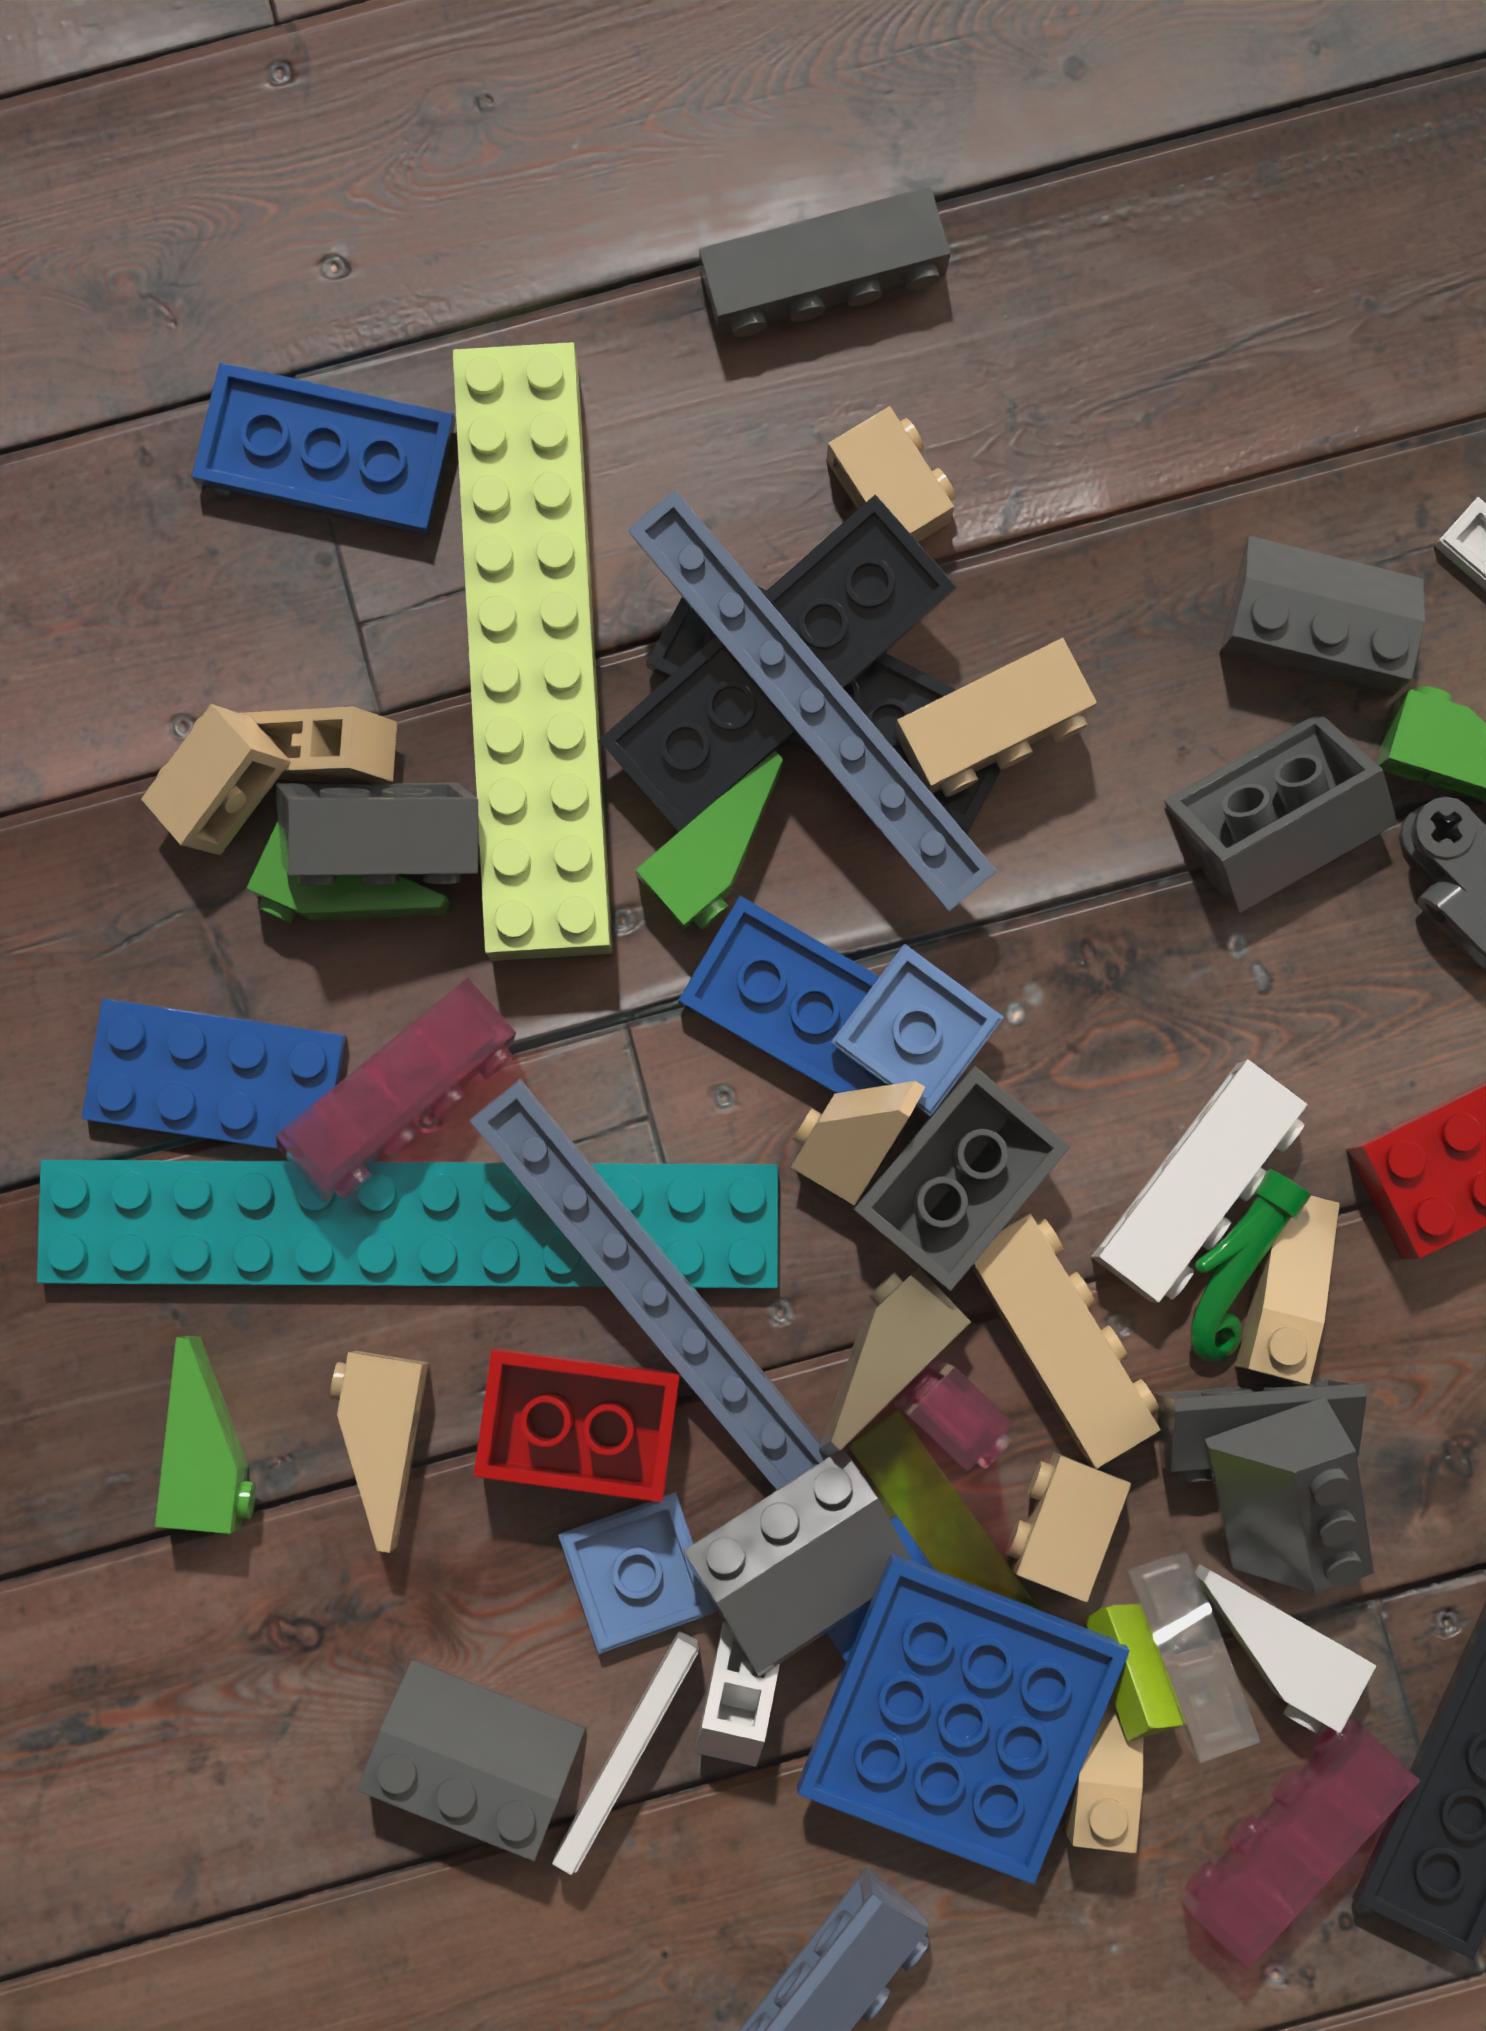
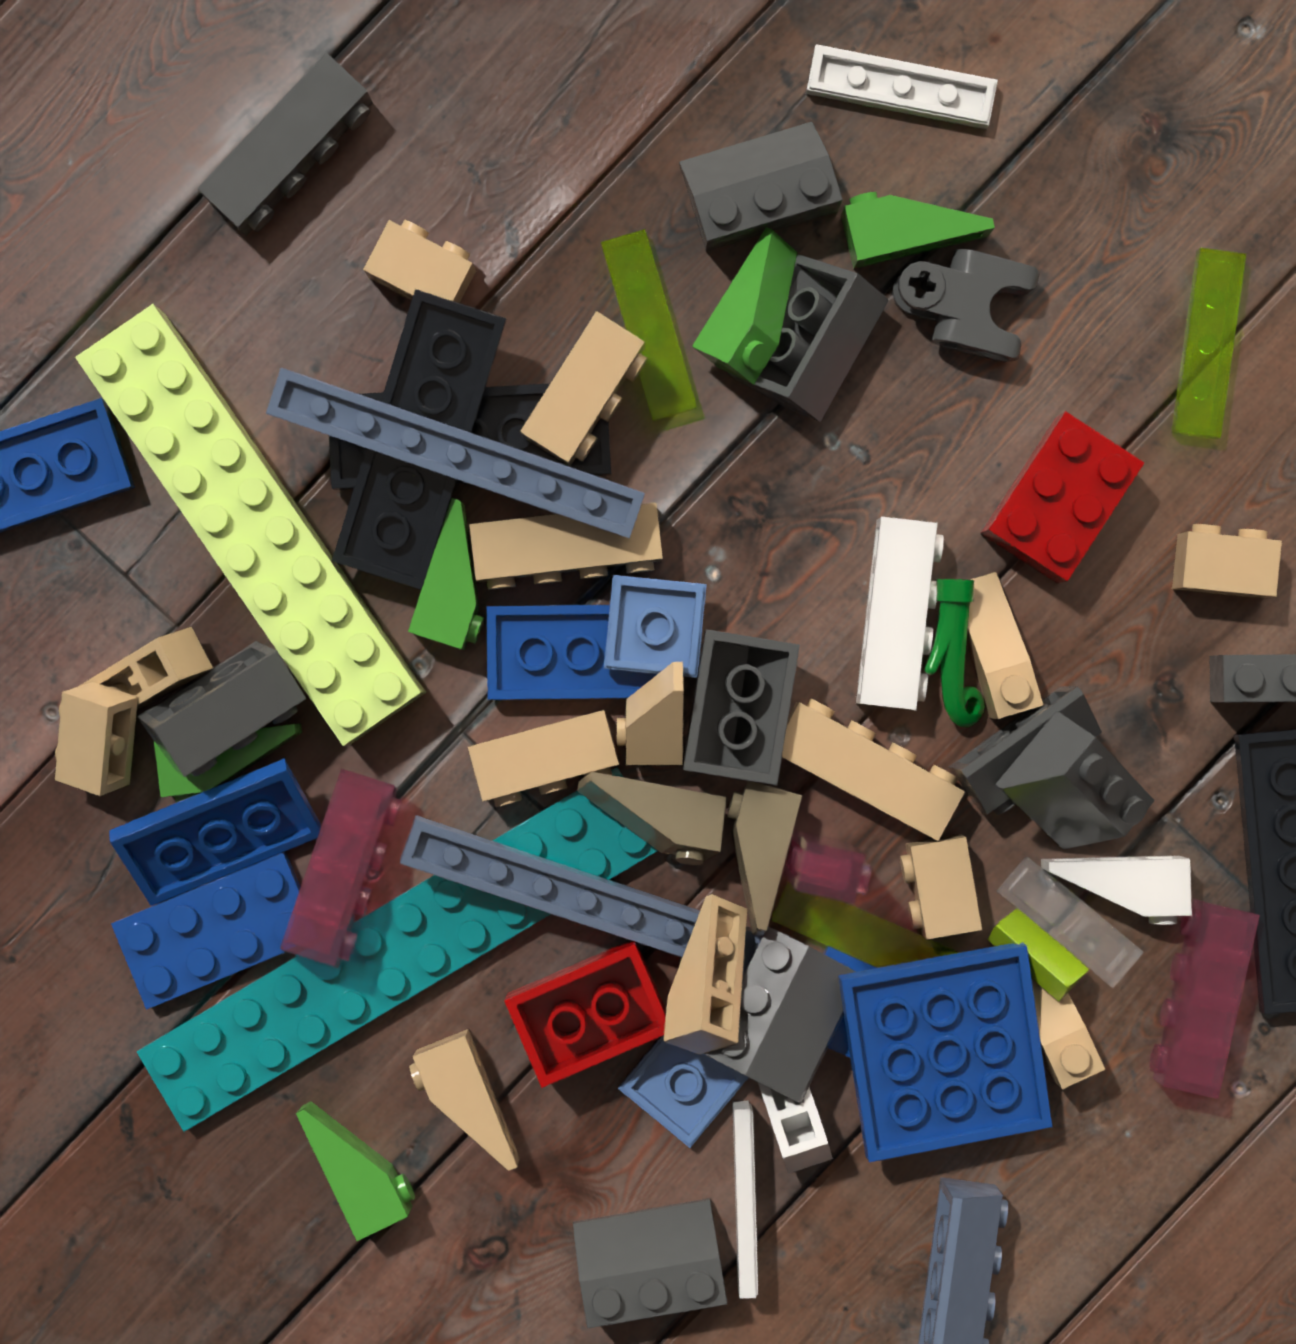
camera: 30 degrees left, 5 degrees up
none -> blue plate [109,759,323,906]
none -> tan brick [468,710,619,807]
none -> tan brick [469,503,663,590]
none -> dark tan slope [578,772,726,865]
none -> clear neon green tile [601,229,697,422]
none -> tan slope [664,894,747,1055]
none -> bright green slope [692,227,797,385]

